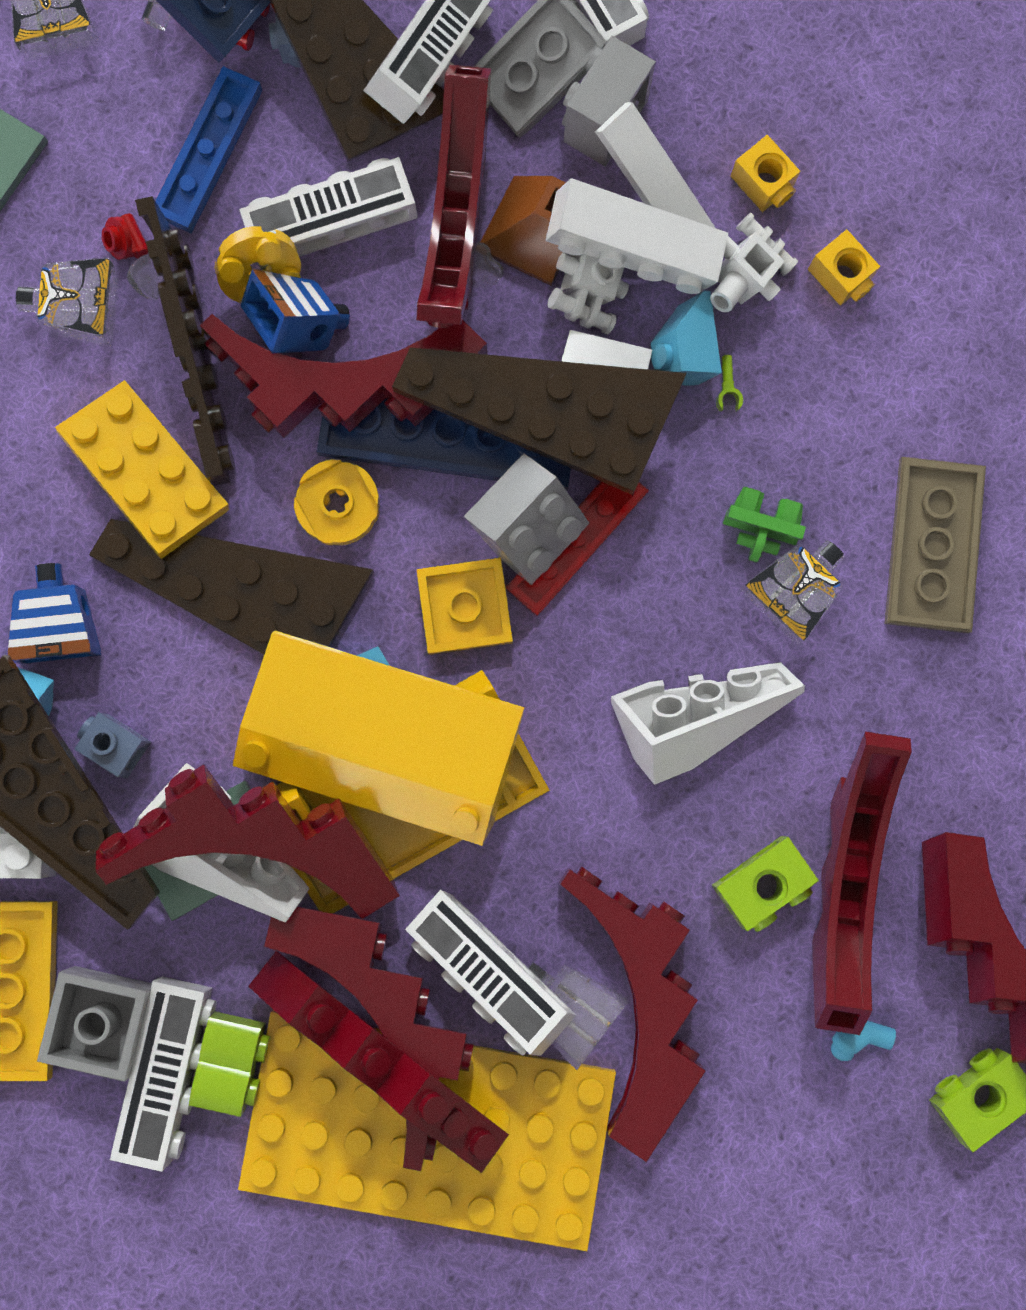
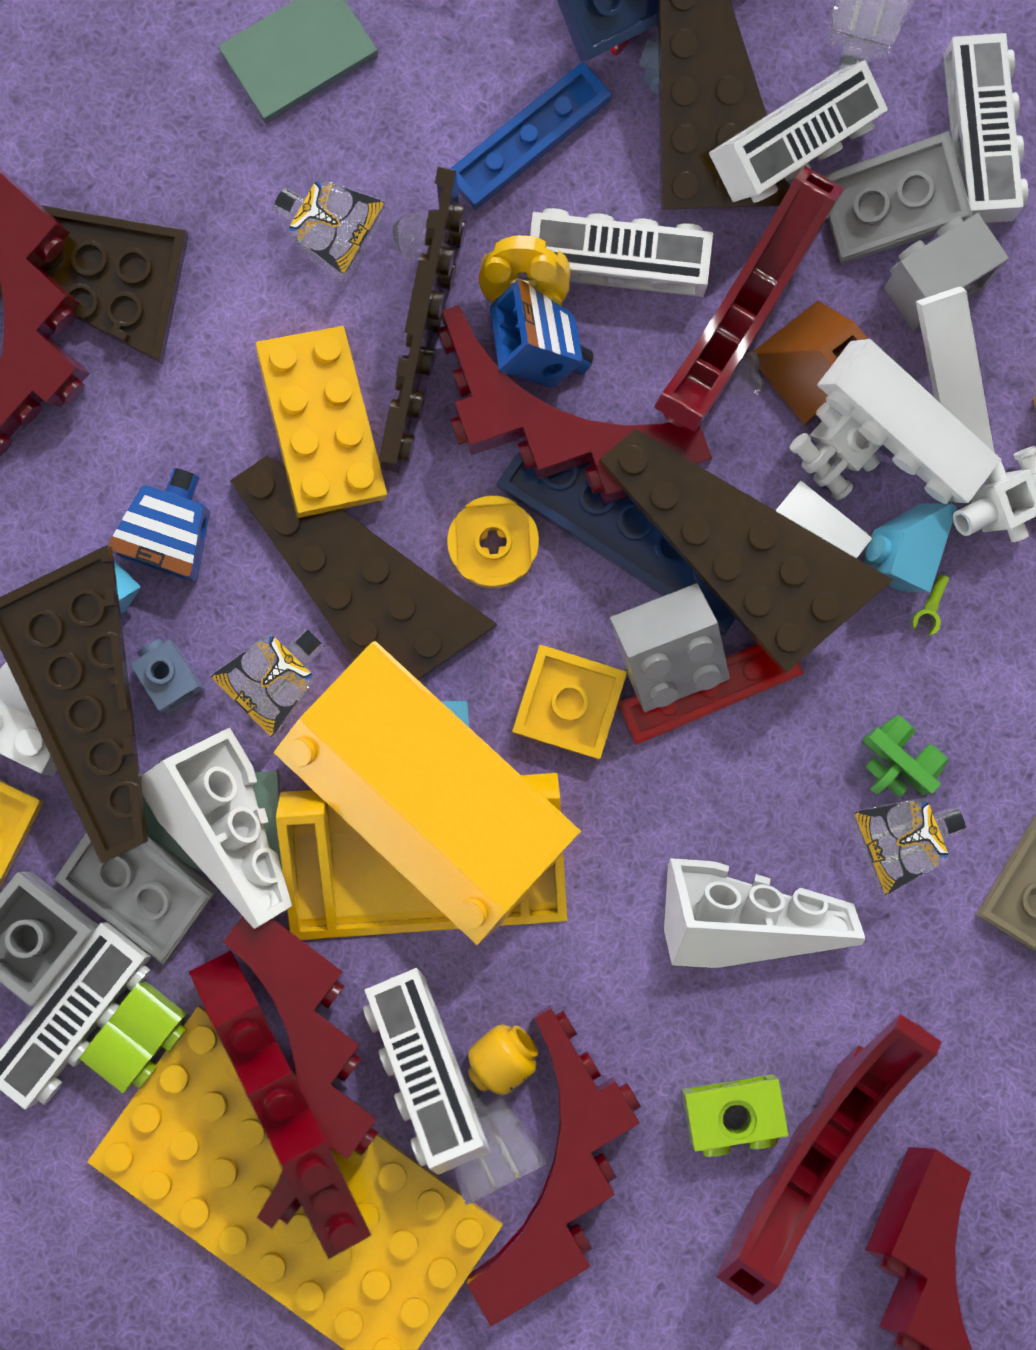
camera: 25 degrees right, 0 degrees up
dark red arch [96,764,400,919] -> none
red plate [102,213,148,260] -> none
medium azure arm [831,1020,896,1061] -> none
none -> light grey tile [54,832,218,964]
none -> torso [210,628,325,740]
none -> yellow head [468,1024,538,1096]

